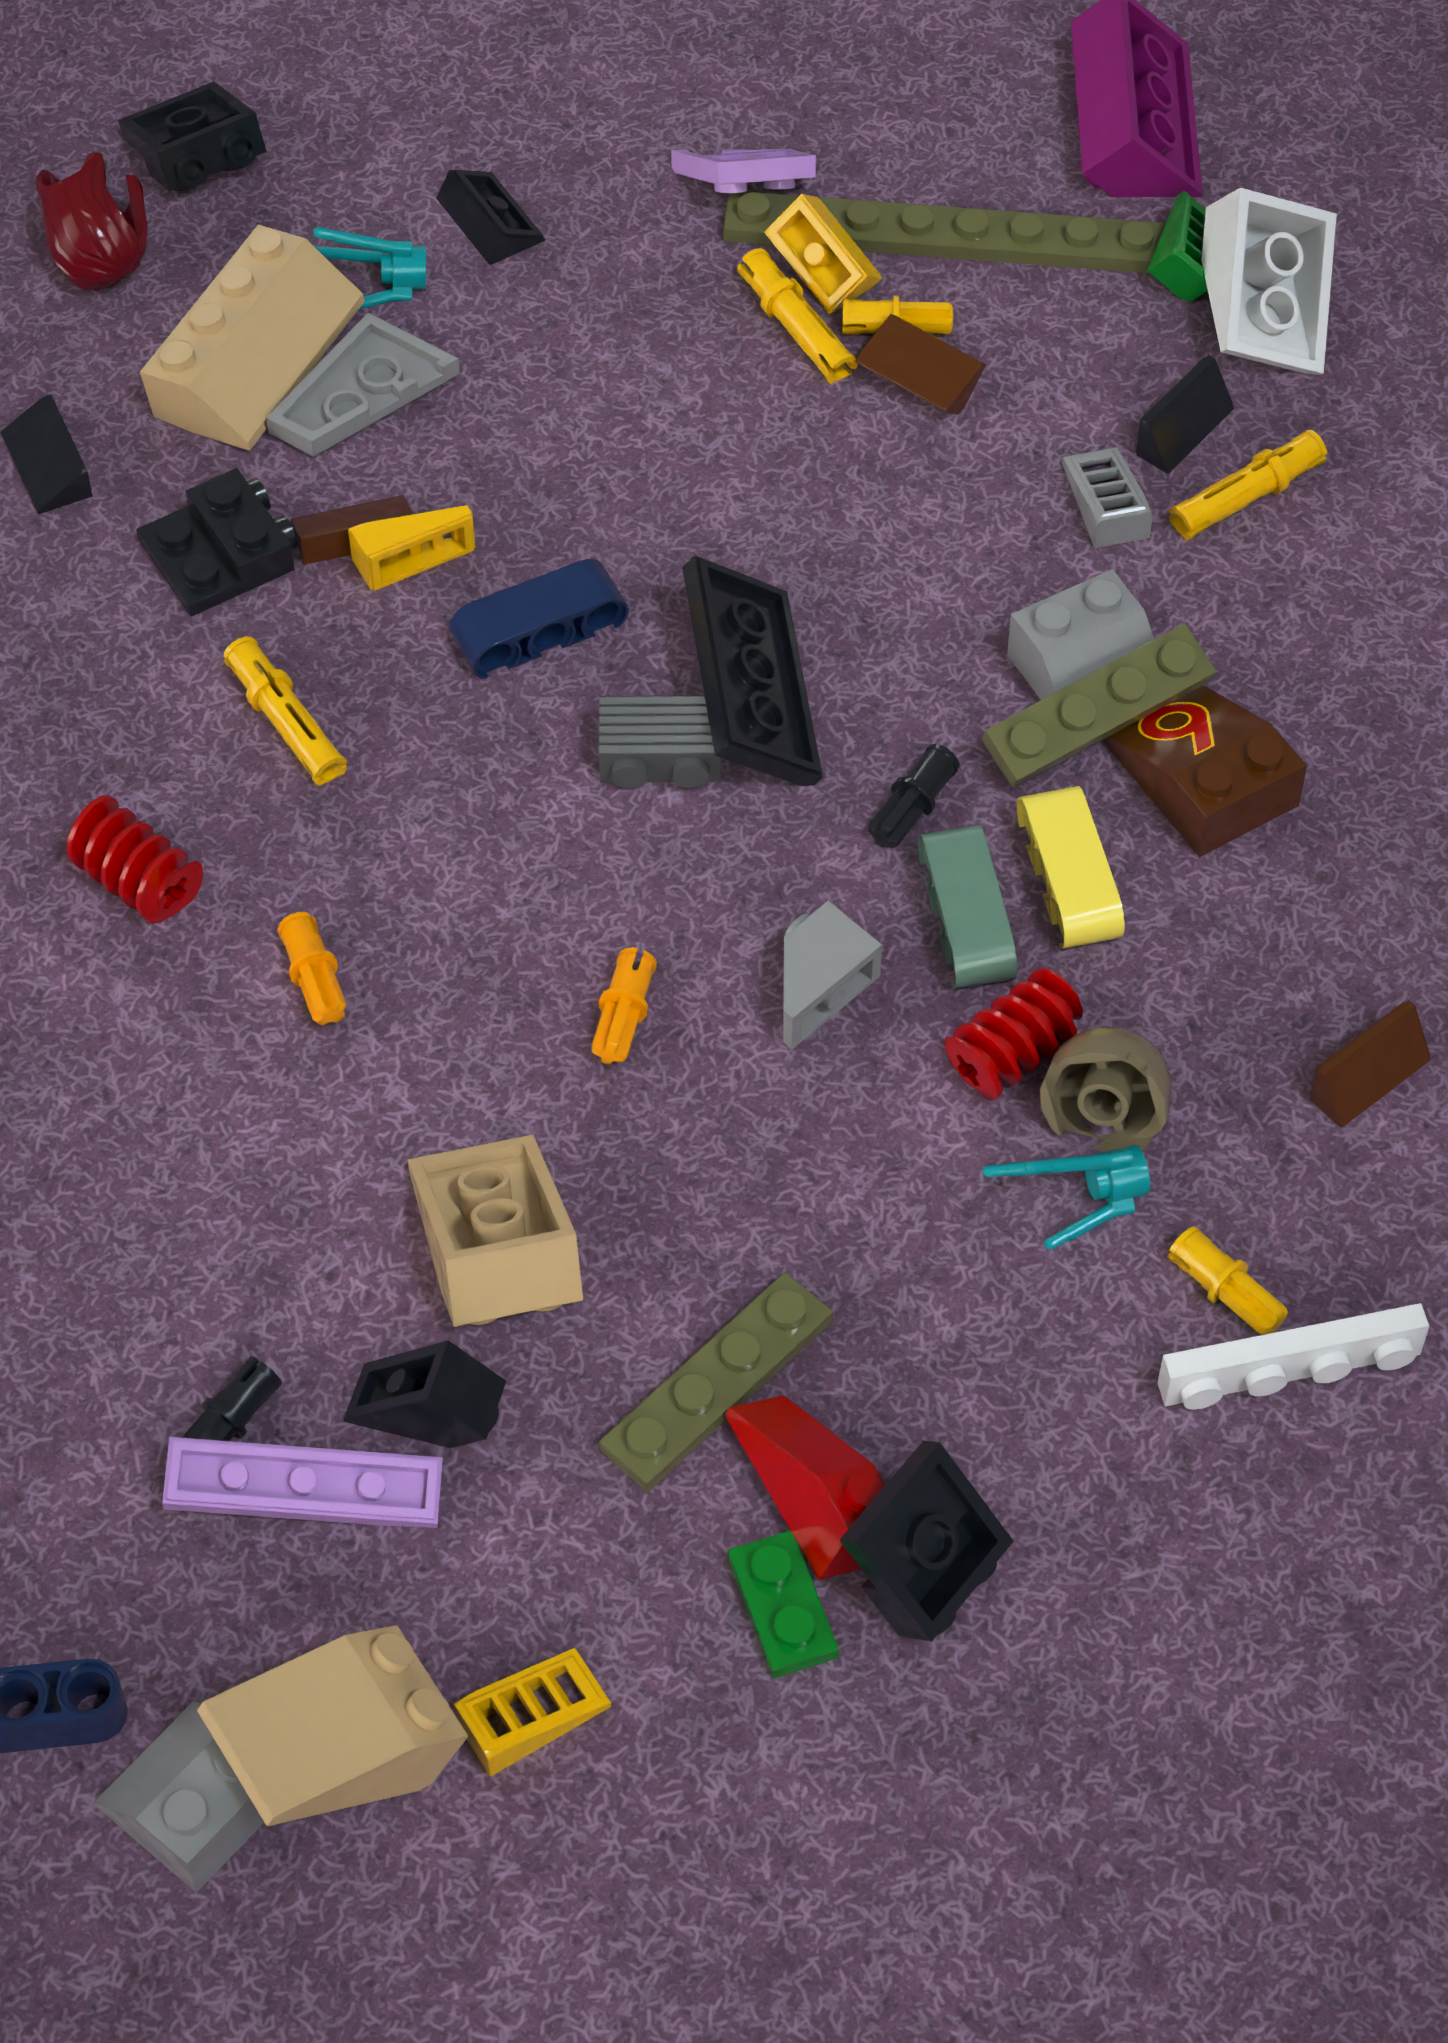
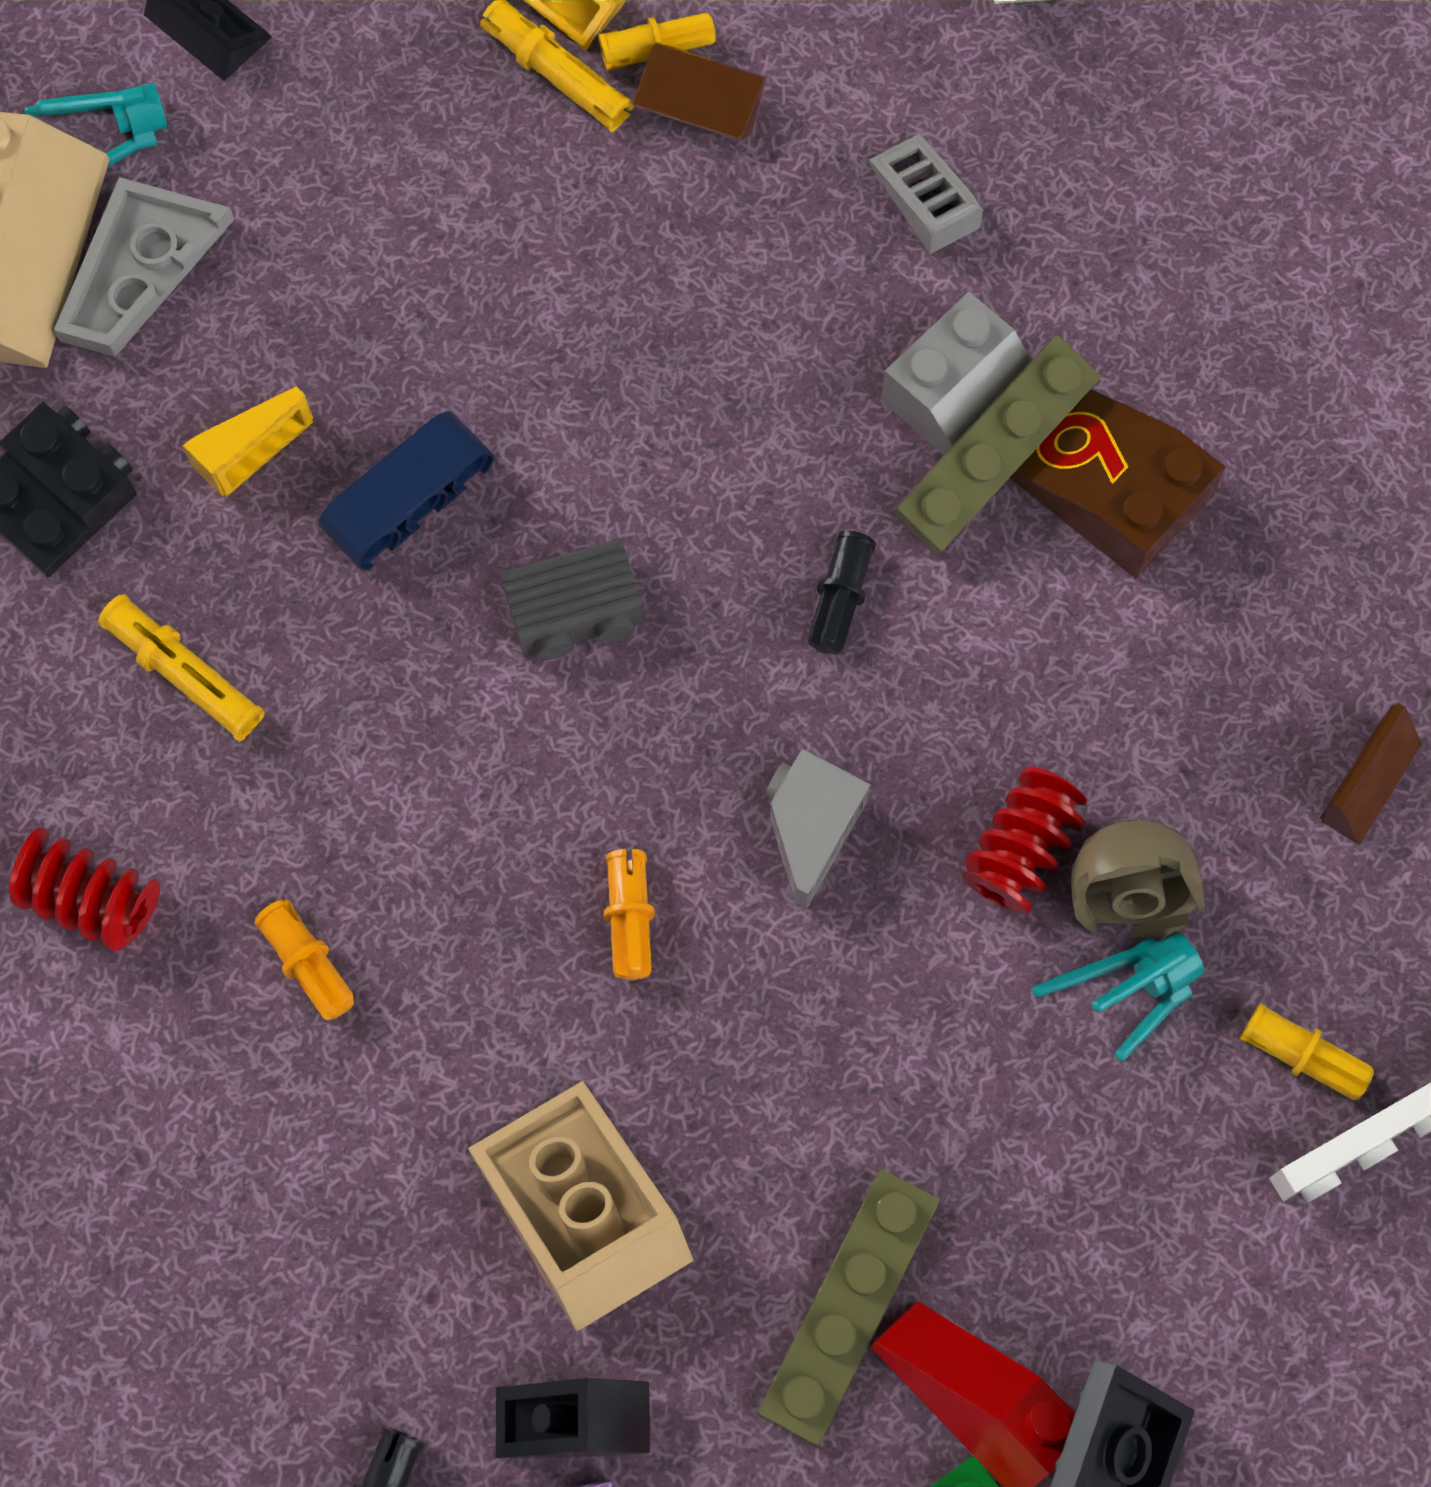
camera: 15 degrees left, 15 degrees up
reddish brown slope [291,495,413,565] -> none
black tile [682,556,823,787] -> none
sand green beam [918,825,1017,989] -> none
light yellow beam [1017,786,1125,949] -> none
black slope [1136,355,1234,473] -> none
yellow pin [1168,430,1327,541] -> none

